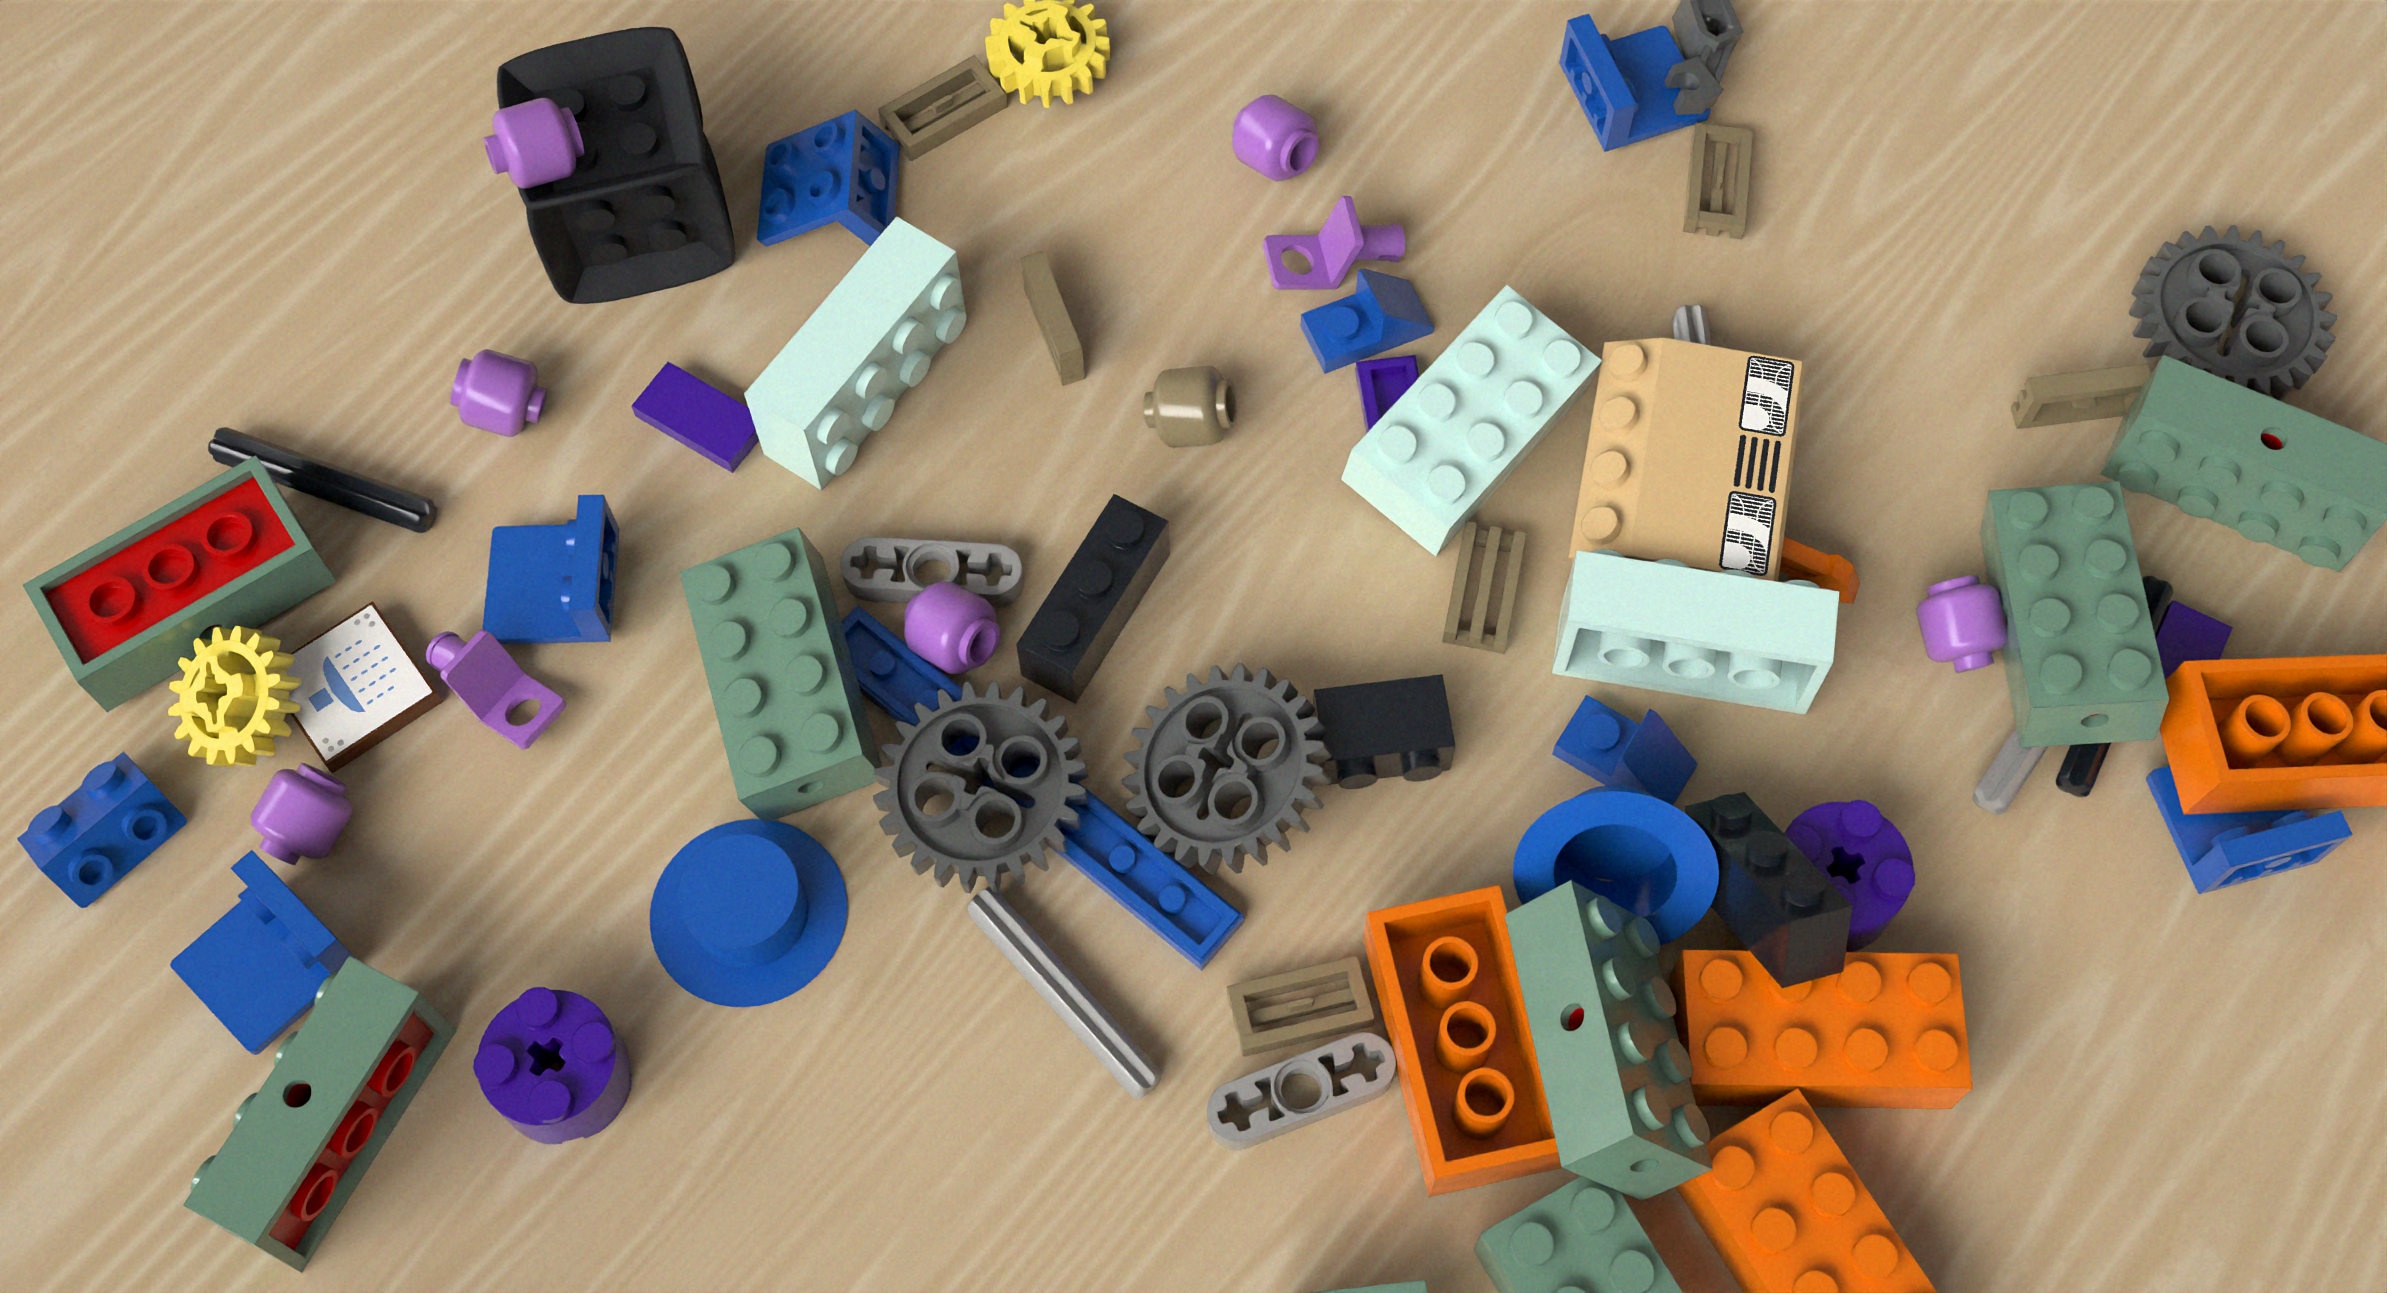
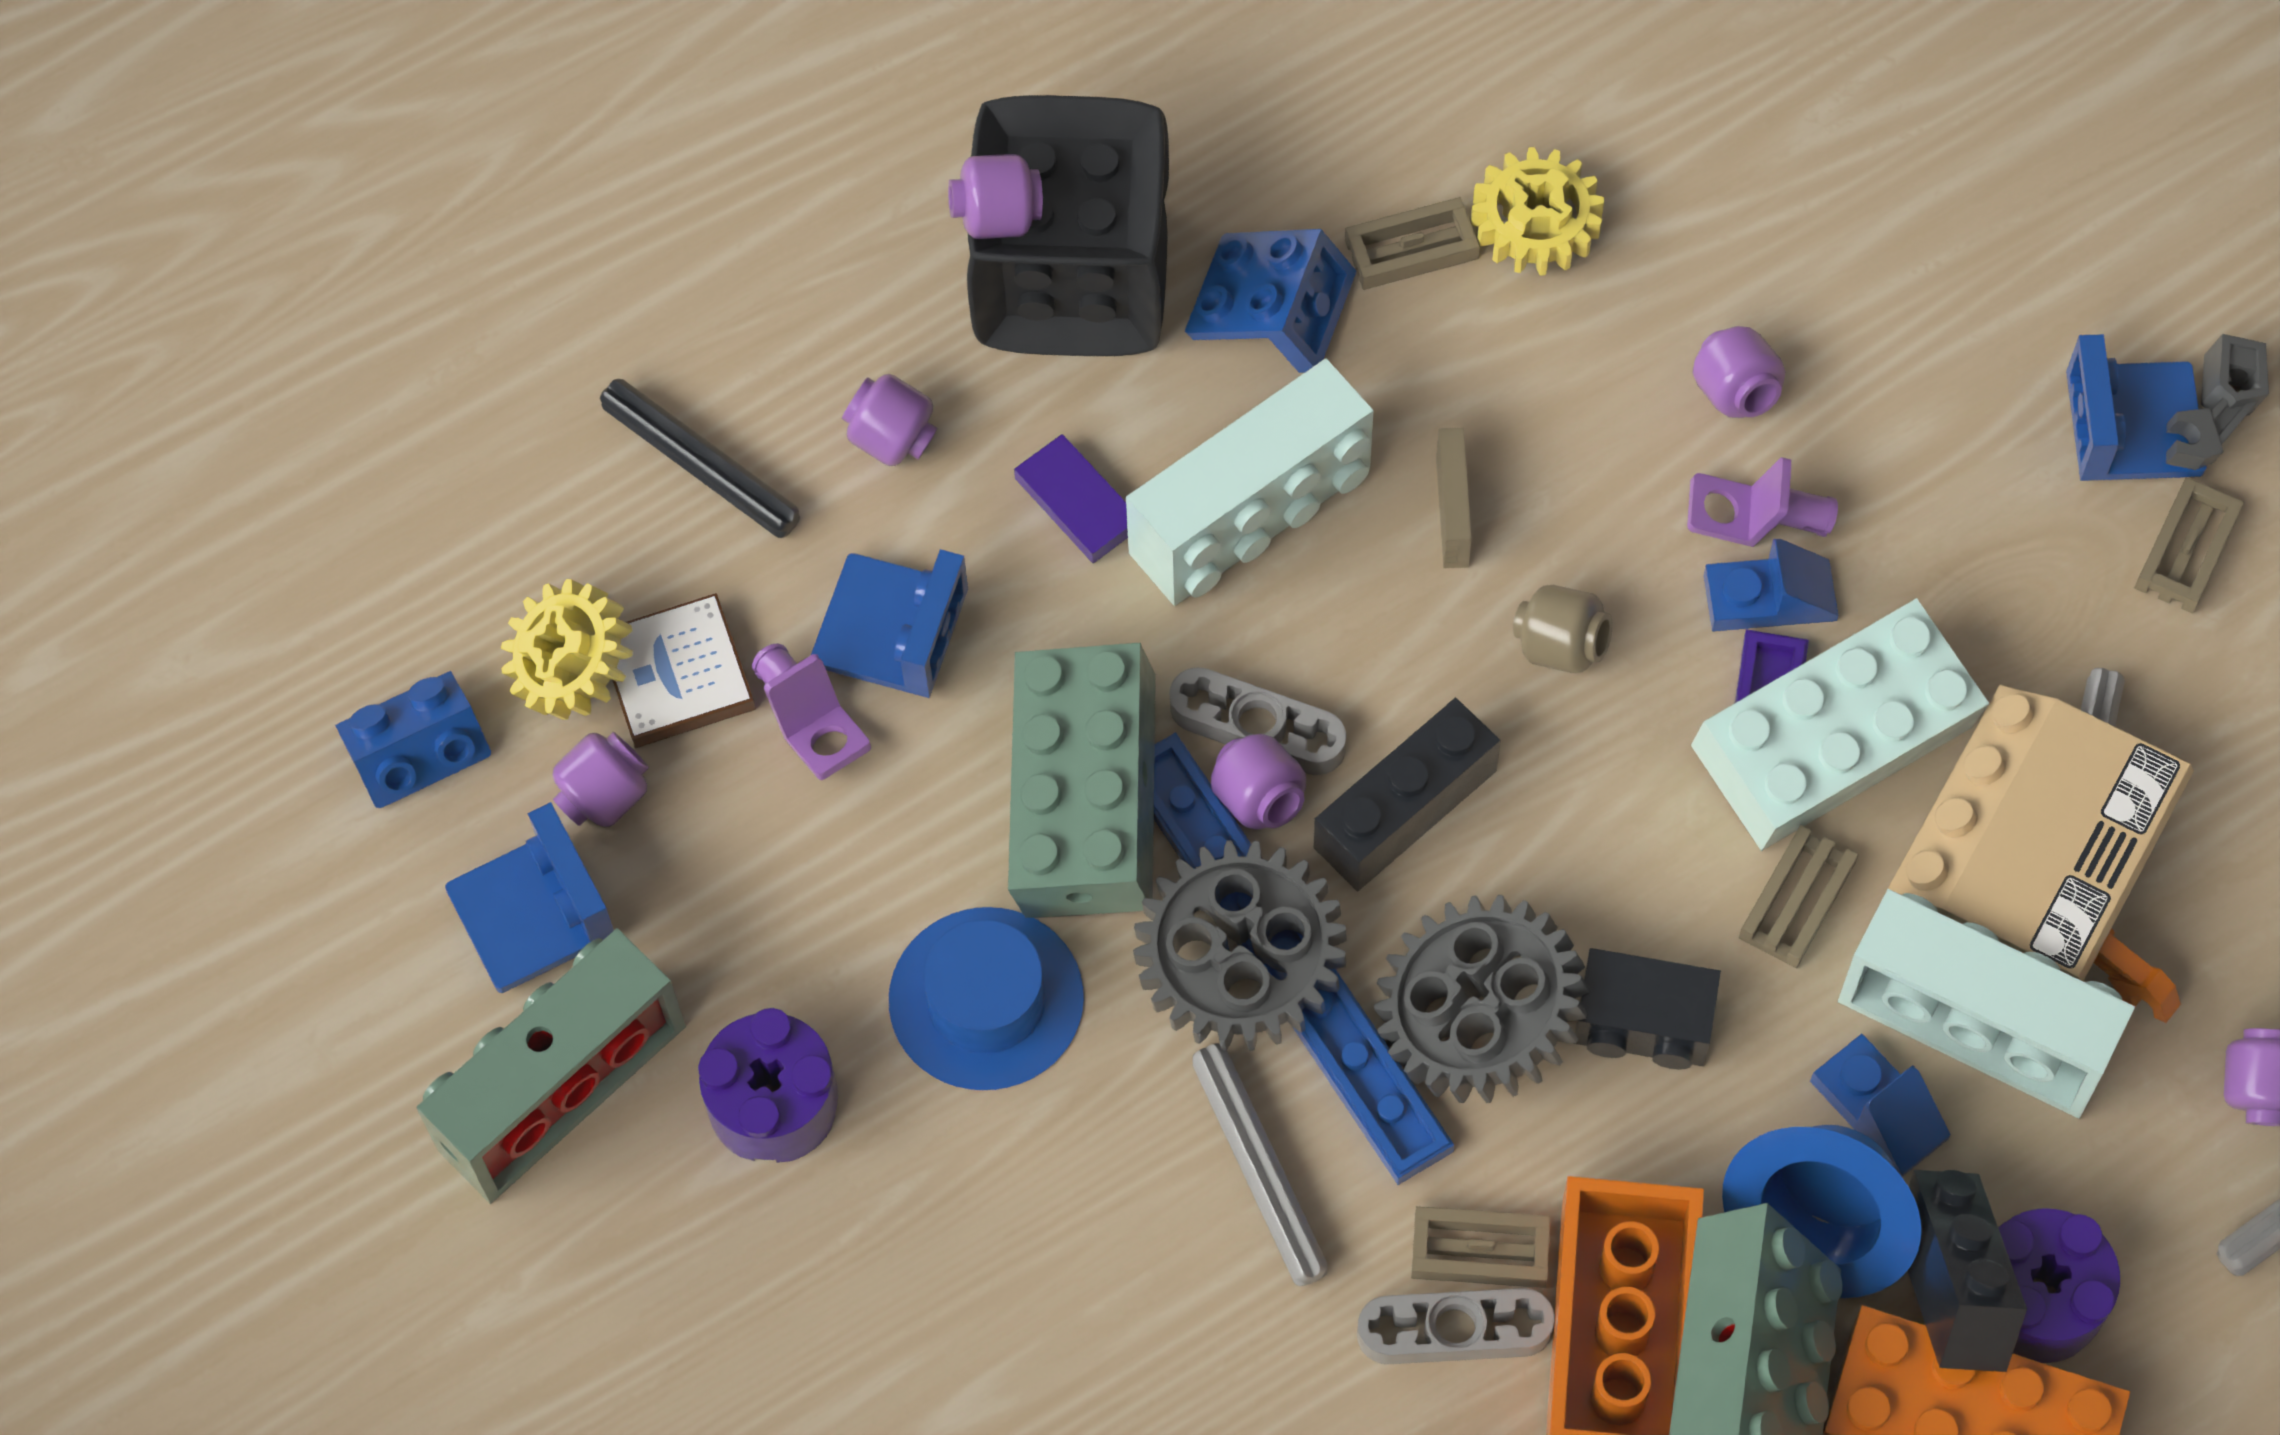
camera: 20 degrees right, 0 degrees up
brick [23,455,336,712] -> none

